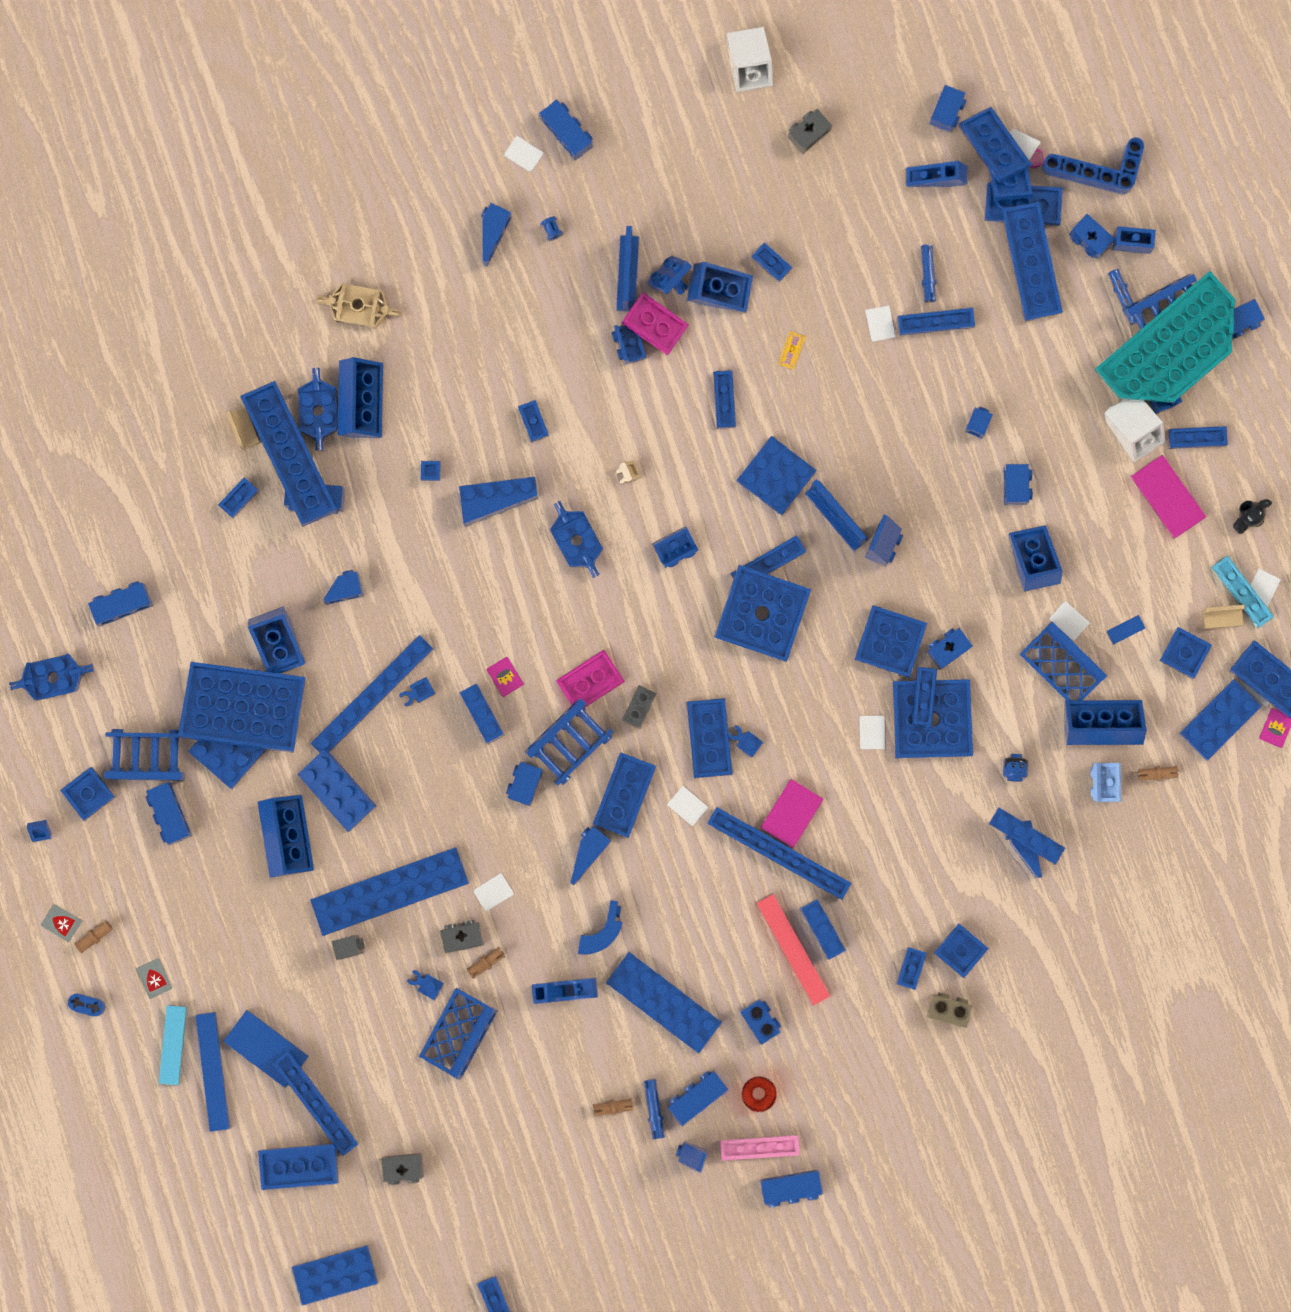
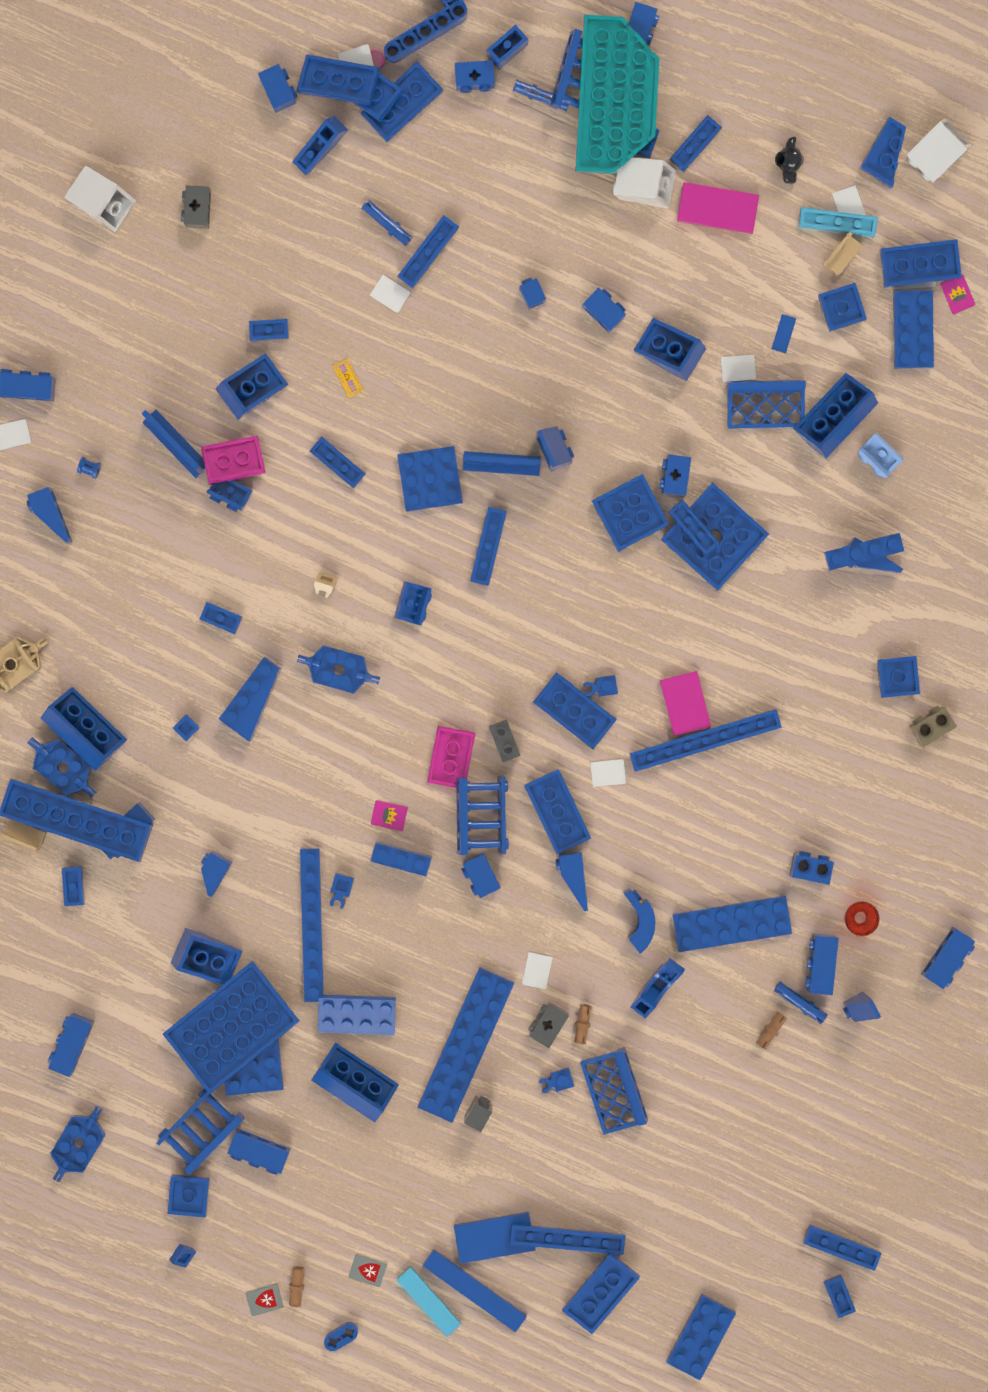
camera: 50 degrees left, 5 degrees up
dark grey brick [381,1153,424,1185] -> none
blue plate [647,255,692,295] -> none
blue piece [714,565,811,662] -> none
bright pink plate [720,1135,800,1161] -> none
coral tile [756,894,830,1006] -> none
blue brick [799,899,846,960] -> none
white sticker [860,716,885,749] -> none
blue plate [896,947,927,990] -> none
blue plate [1001,202,1063,321] -> none
blue head [1003,754,1029,782] -> none
medium nougat pin [1138,766,1179,781] -> none

